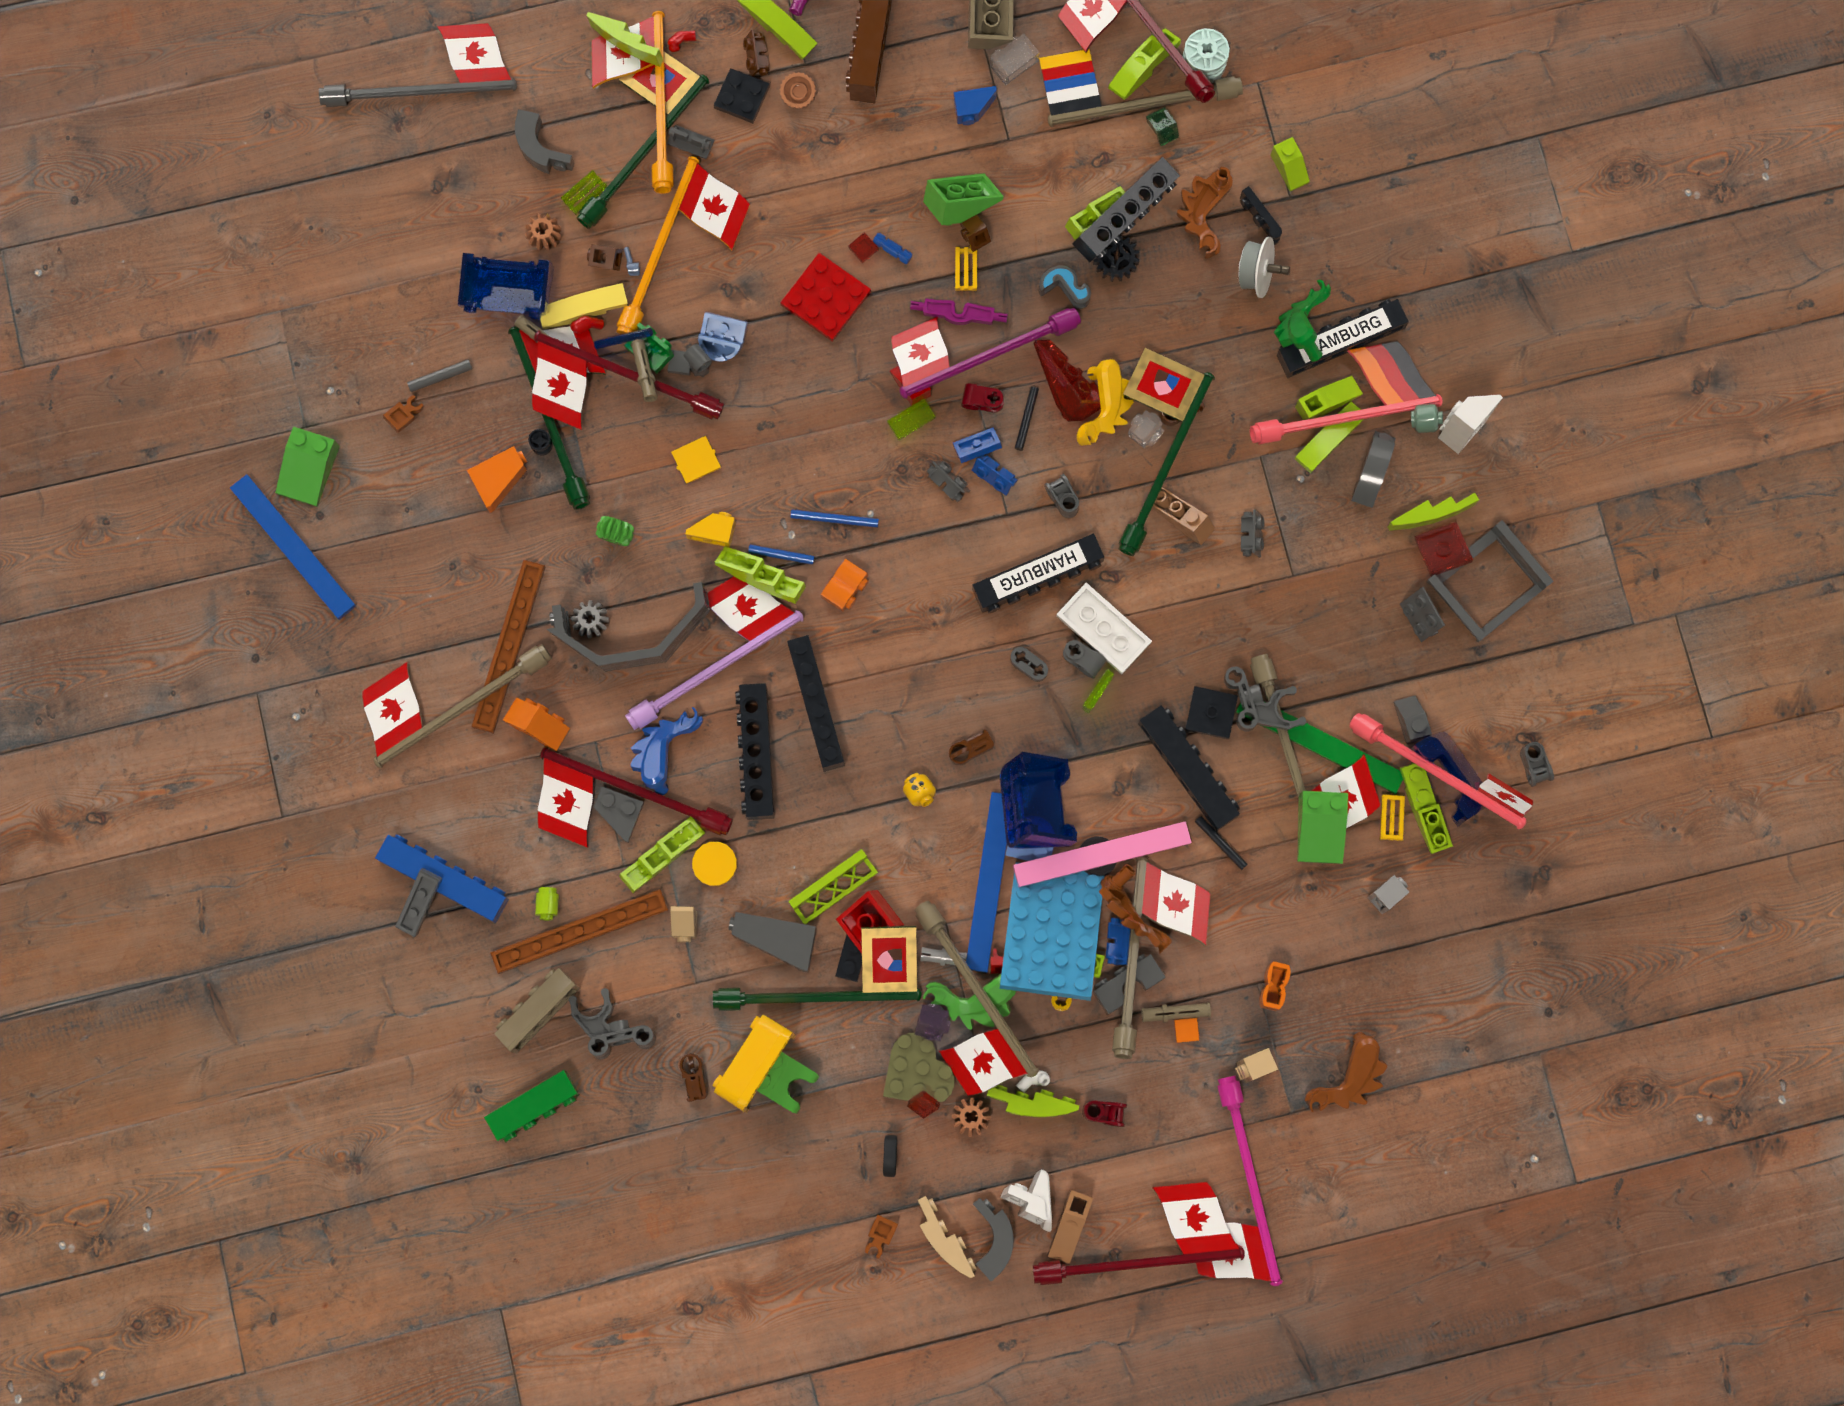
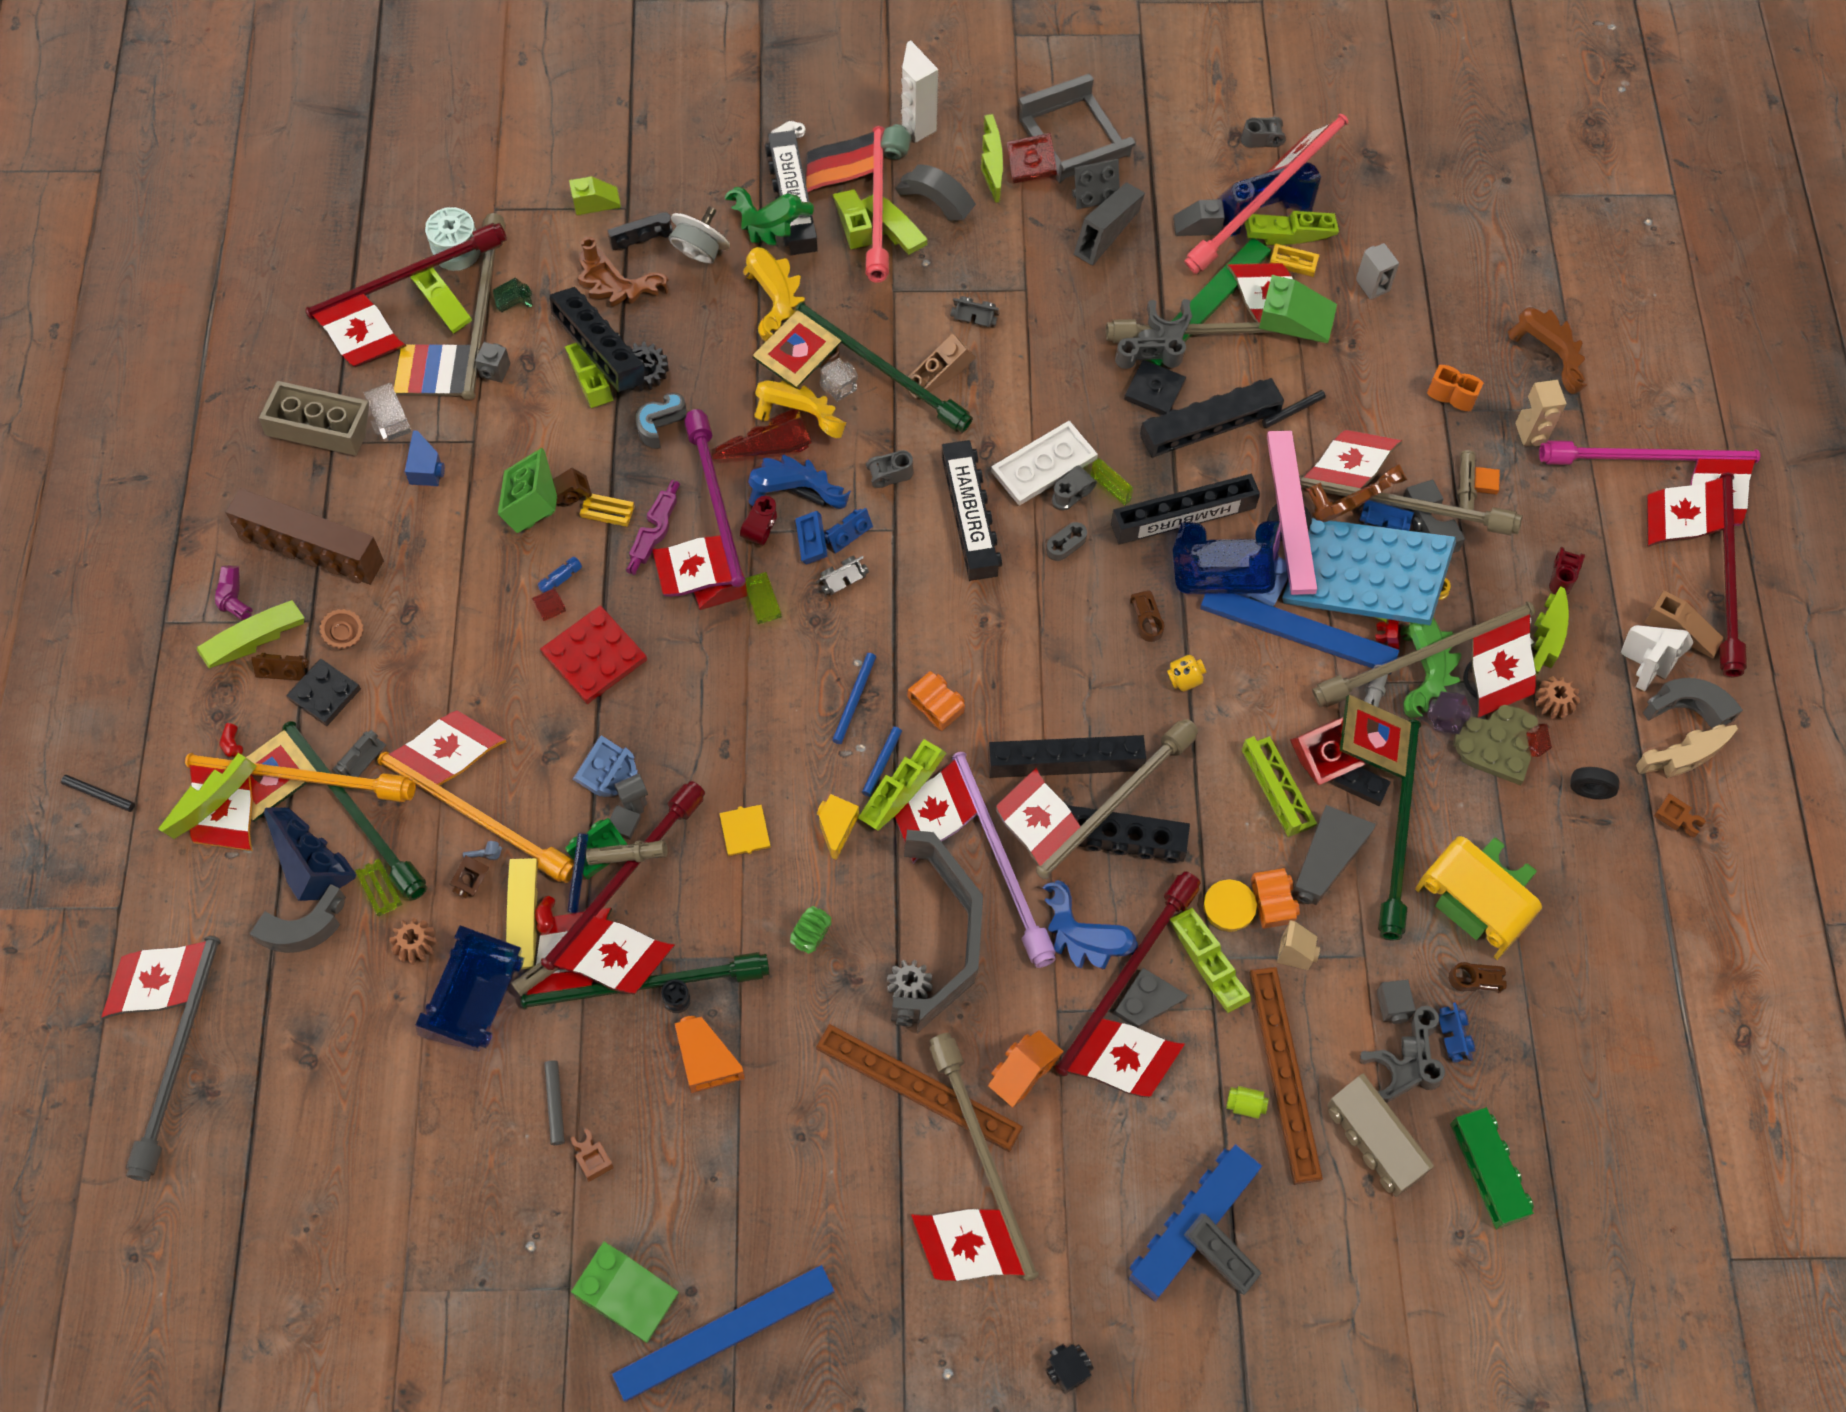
camera: 80 degrees left, 15 degrees down
none -> dark blue wedge [264,808,356,901]
none -> dark grey brick [475,342,511,383]
none -> yellow animal [743,247,805,342]
none -> blue animal [748,455,851,509]
none -> white arm [771,121,805,138]
none -> flag [996,719,1198,879]
none -> black brick [1045,1344,1094,1394]
none -> dark grey slope [1074,182,1145,266]
none -> black brick [1111,473,1260,545]
none -> orange brick [1251,868,1300,929]
none -> dark grey brick [1376,979,1416,1024]
none -> blue hinge [1438,1002,1476,1063]

